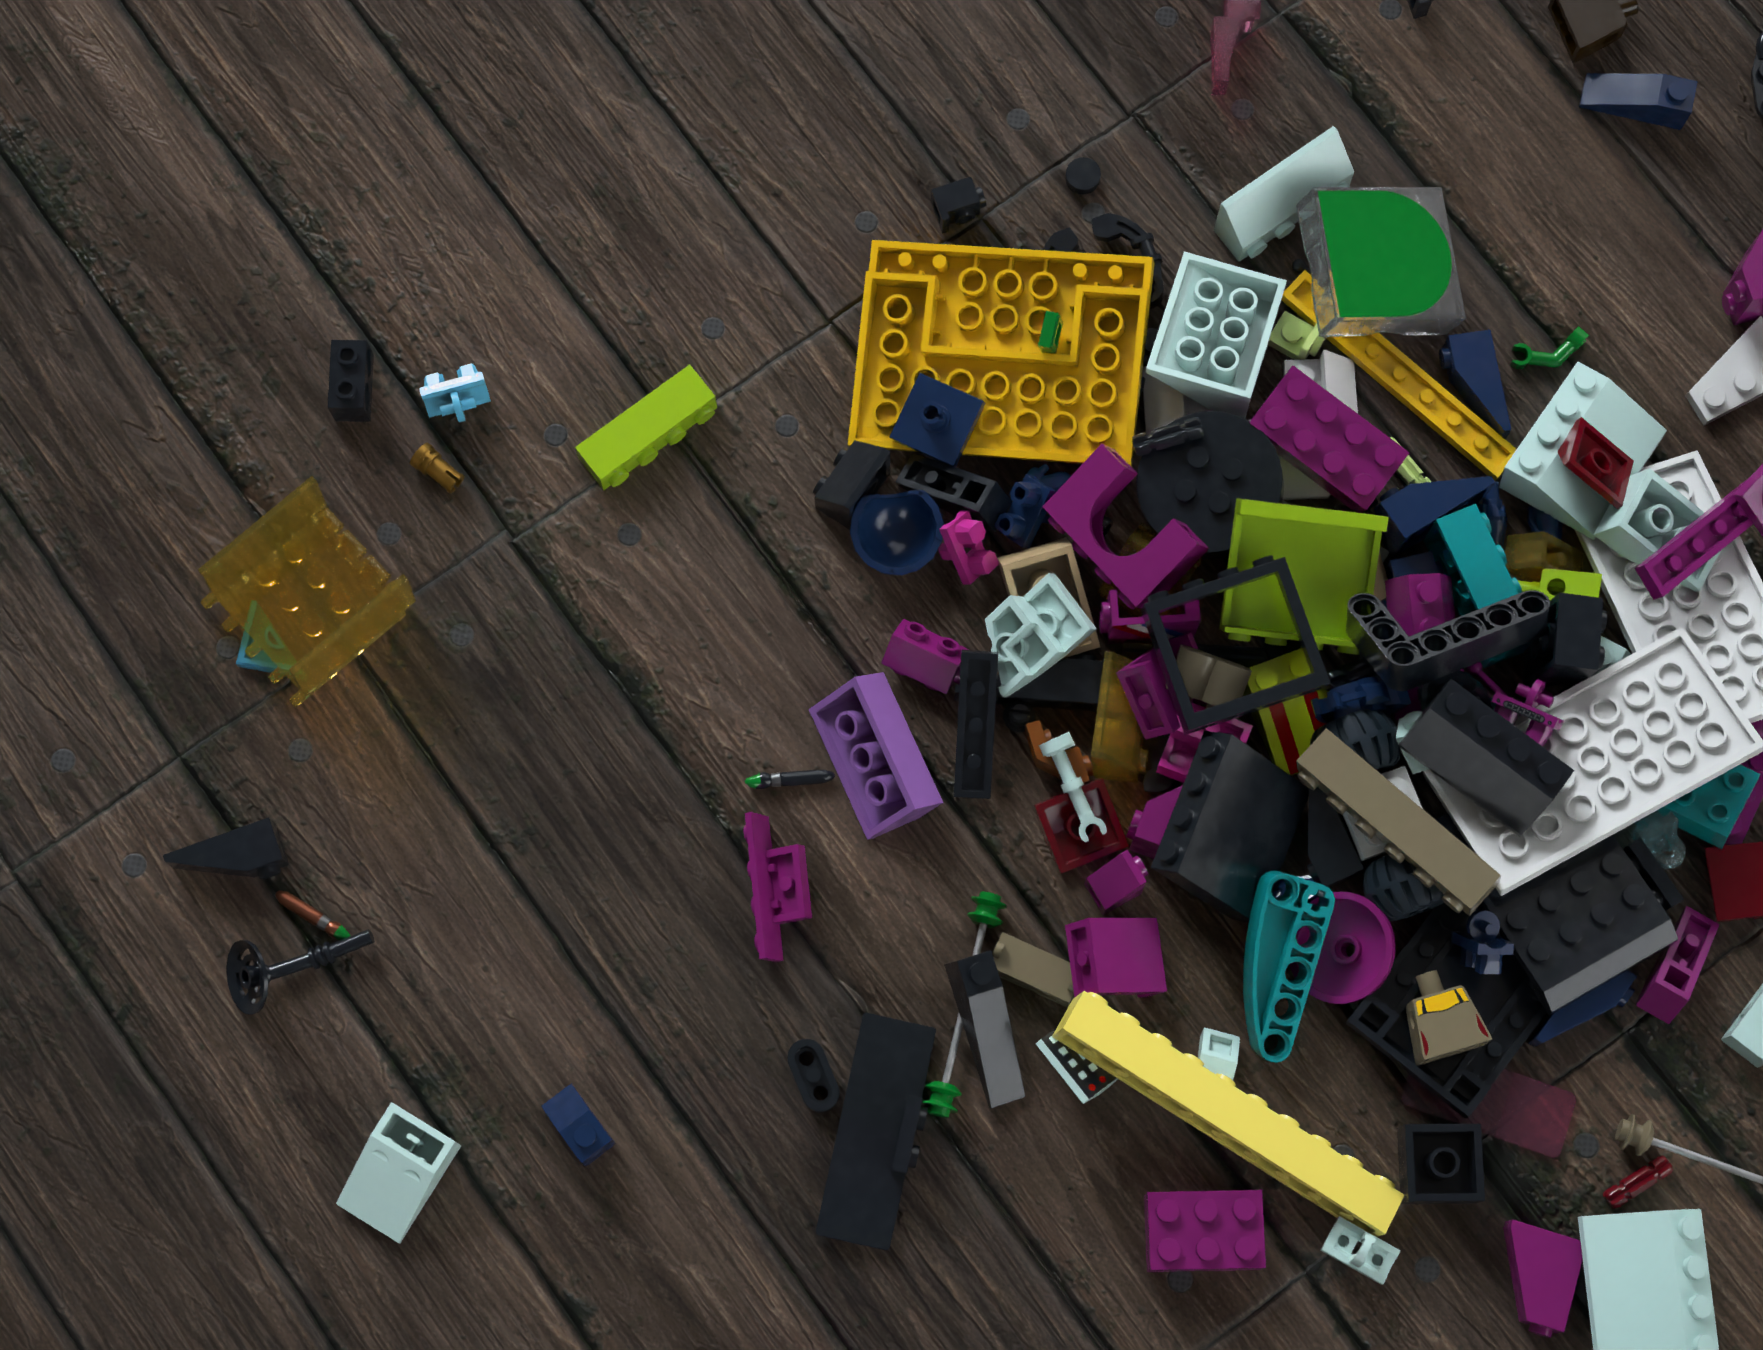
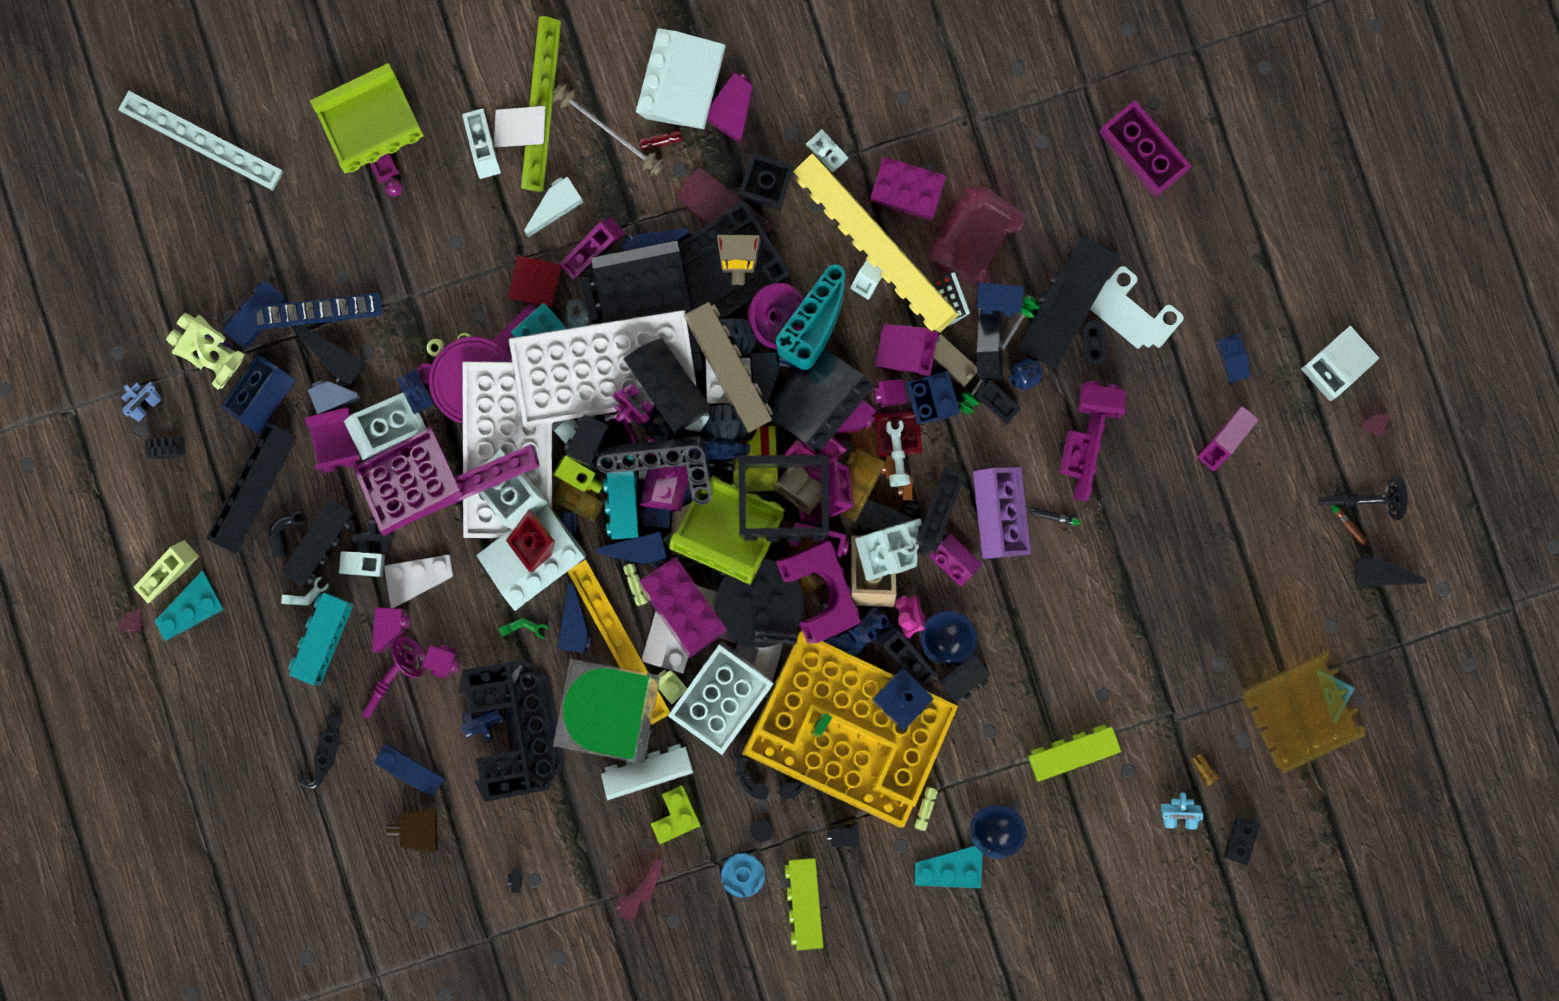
camera: 160 degrees left, 10 degrees up
dark blue hips [1451,909,1514,974] -> none
dark blue piece [1479,482,1508,546] -> none
none -> magenta dish [362,636,426,719]
none -> magenta brick [422,645,462,678]
none -> black slope [458,659,564,802]
none -> dark blue hips [461,709,504,742]
none -> lime brick [651,785,701,844]
none -> dark azure tile [721,853,765,898]
none -> lime brick [785,858,823,950]
none -> dark blue slope [906,371,960,425]
none -> teal wing [914,846,982,888]
none -> yellowish green axle [915,787,938,831]
none -> clear pink windscreen [927,185,1026,289]
none -> dark blue cylinder [970,805,1027,859]
none -> black plate [974,379,1021,425]
none -> dark blue brick [975,282,1024,317]
none -> dark blue head [1009,358,1043,390]
none -> magenta slope [1076,381,1126,419]
none -> light aqua piece [1090,266,1183,349]
none -> magenta slope [1197,406,1259,471]
none -> clear pink tile [1360,414,1390,437]

